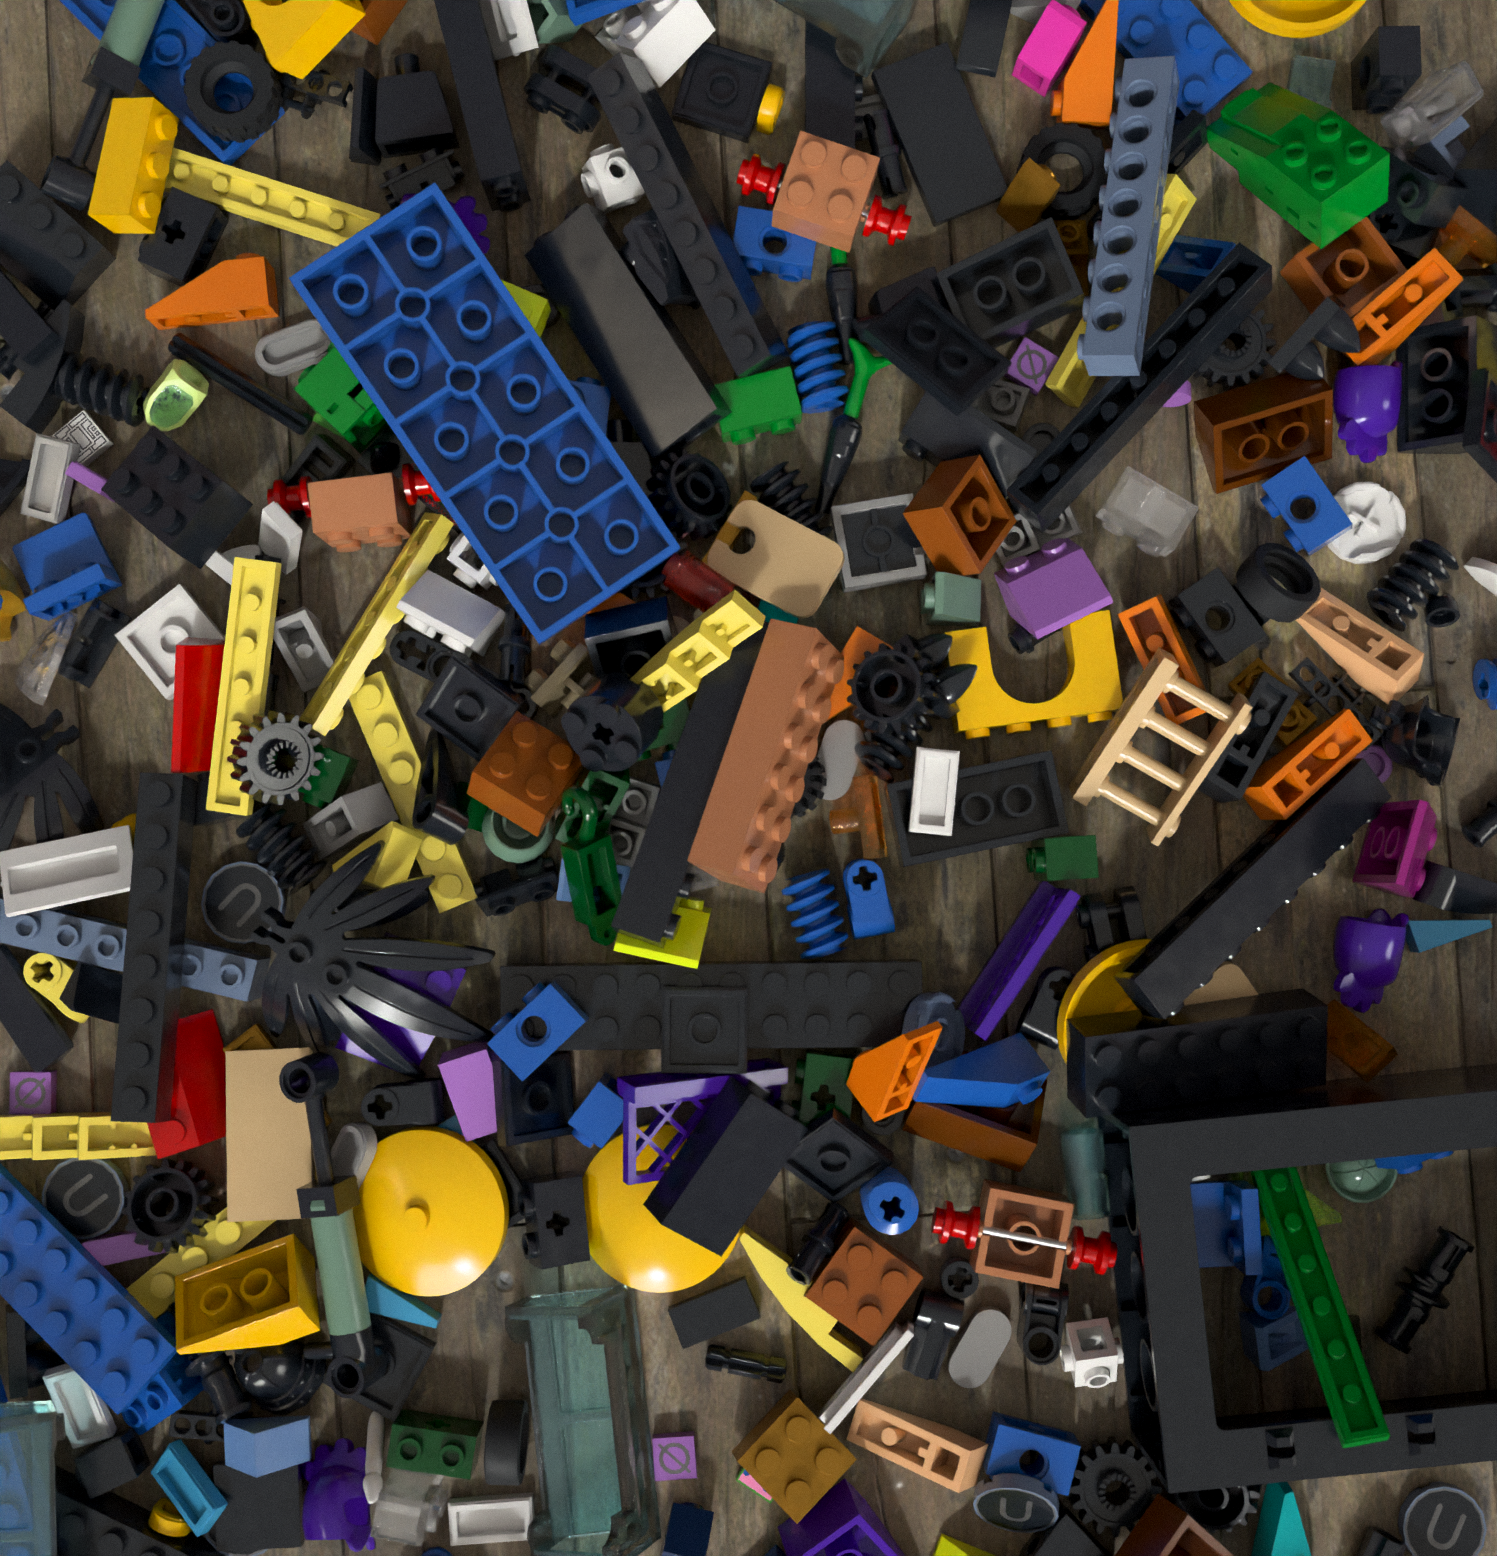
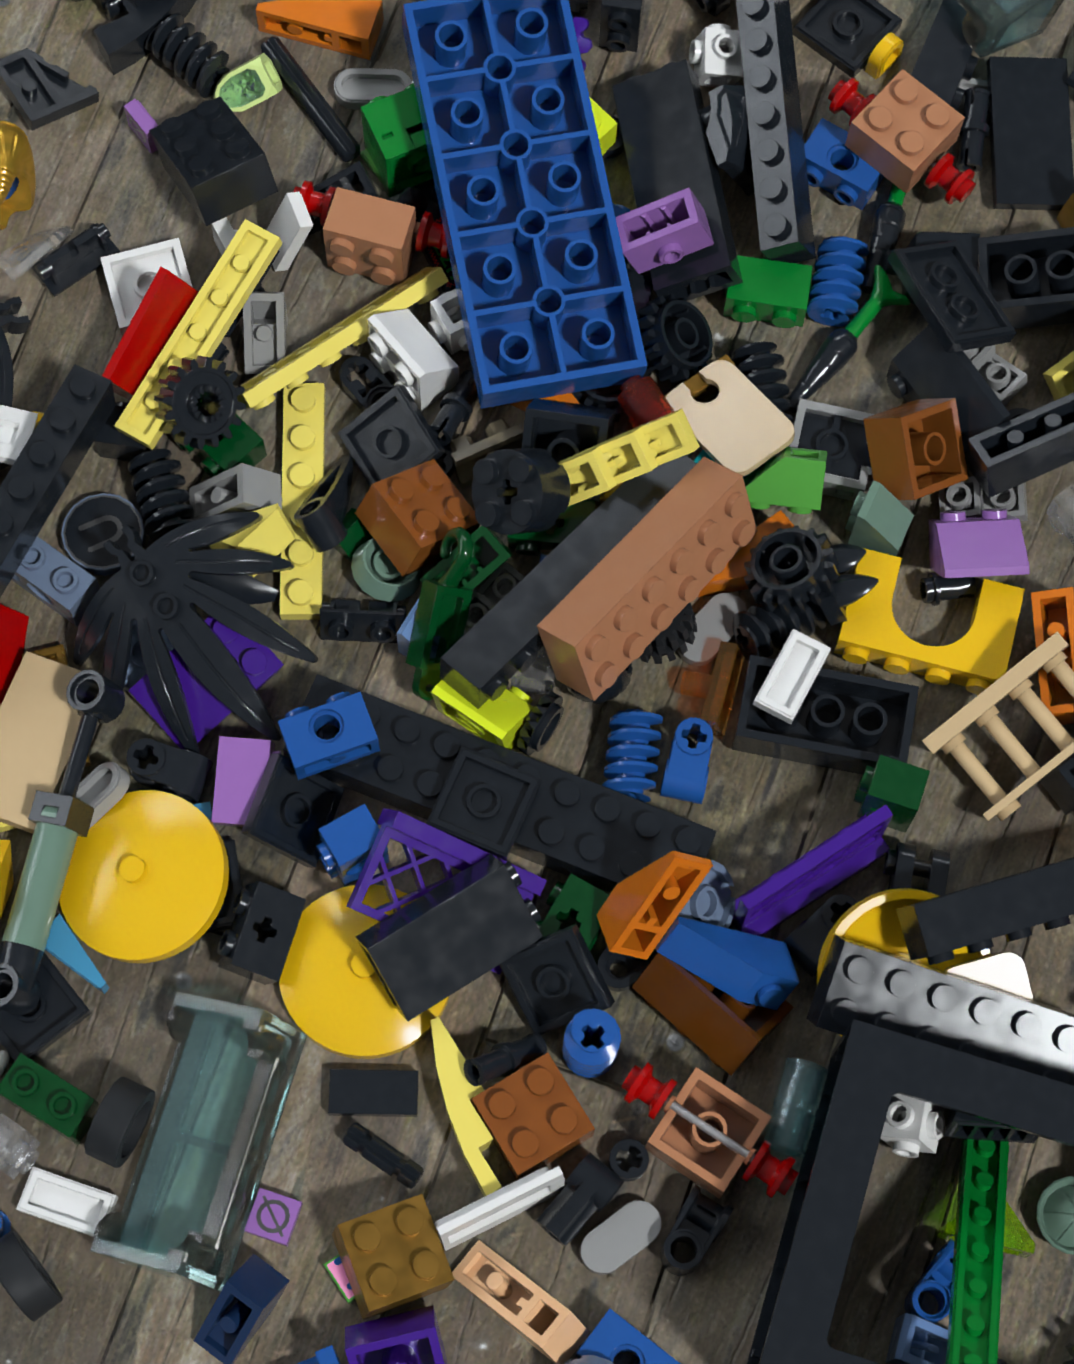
camera: 20 degrees right, 15 degrees down
blue bracket [12,513,122,621] -> none
light grey tile [20,433,81,524] -> none
white tile [52,410,114,467] -> none
medium lavender tile [1004,337,1059,396] -> none
white brick [1060,1317,1124,1388] -> none
blue bracket [1190,1180,1263,1276] -> none
none -> black gear [517,691,564,756]
none -> medium lavender brick [616,187,714,274]
none -> bright green slope [744,447,827,514]

